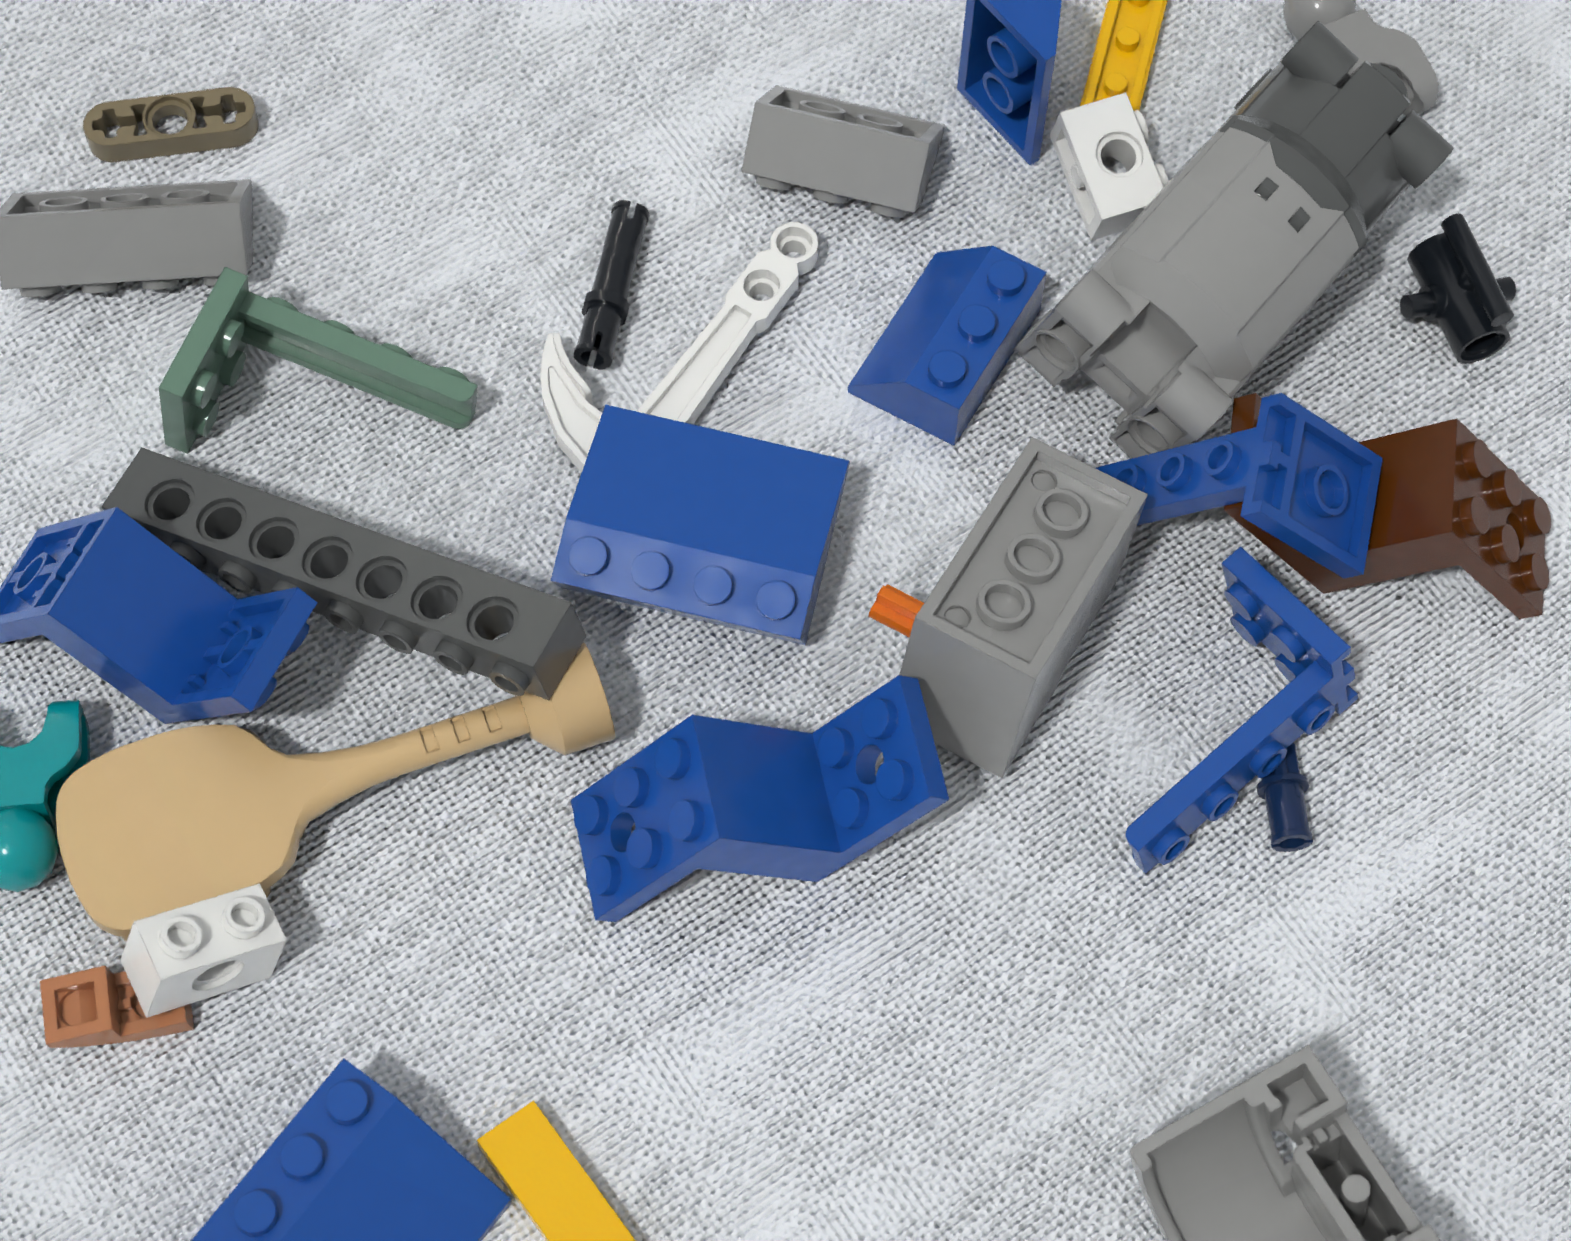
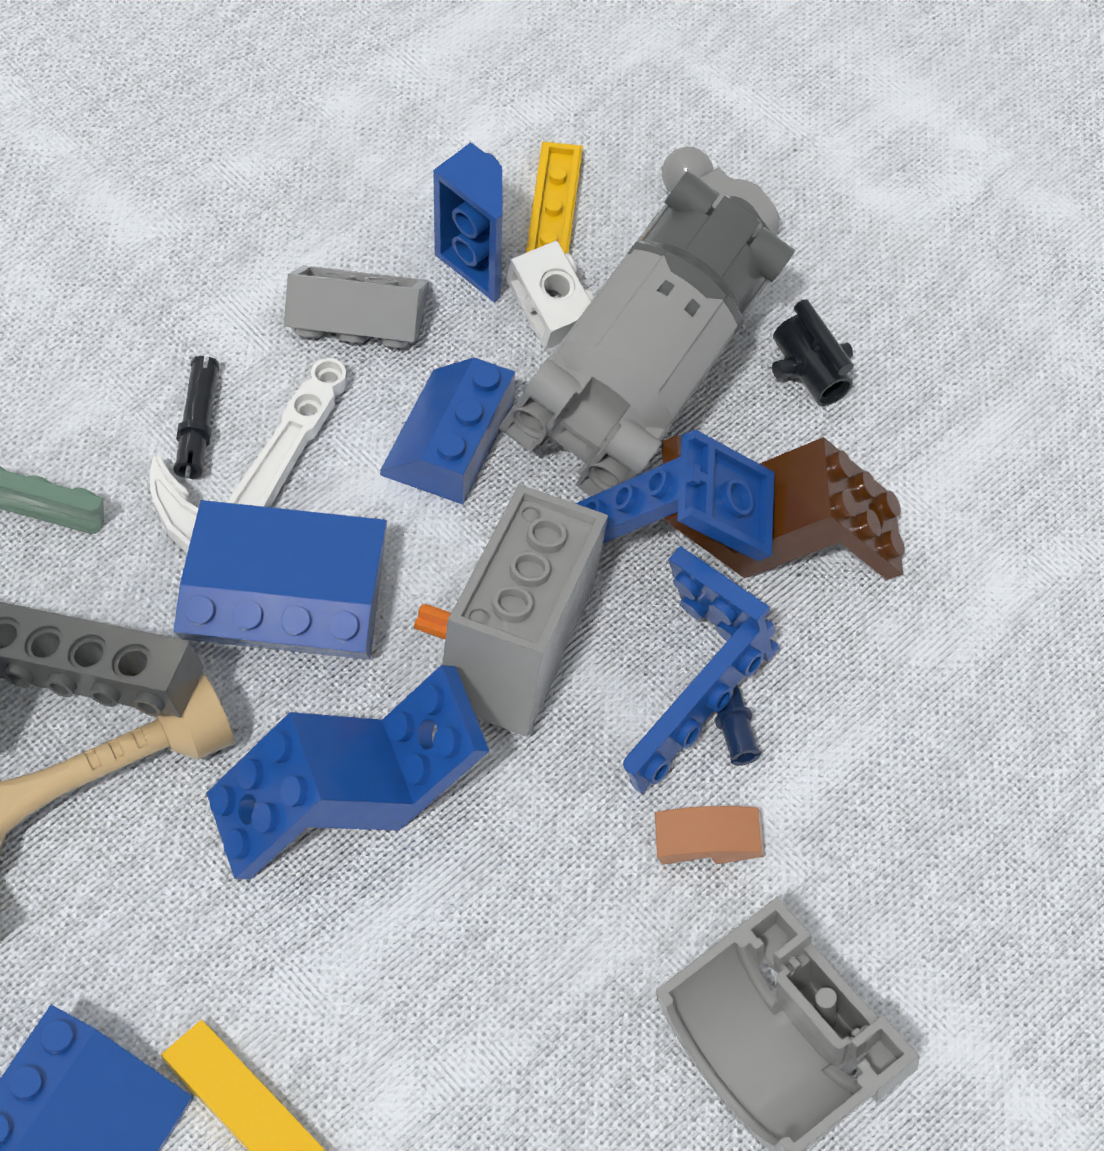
camera: 10 degrees left, 5 degrees down
none -> nougat slope [655,806,764,865]

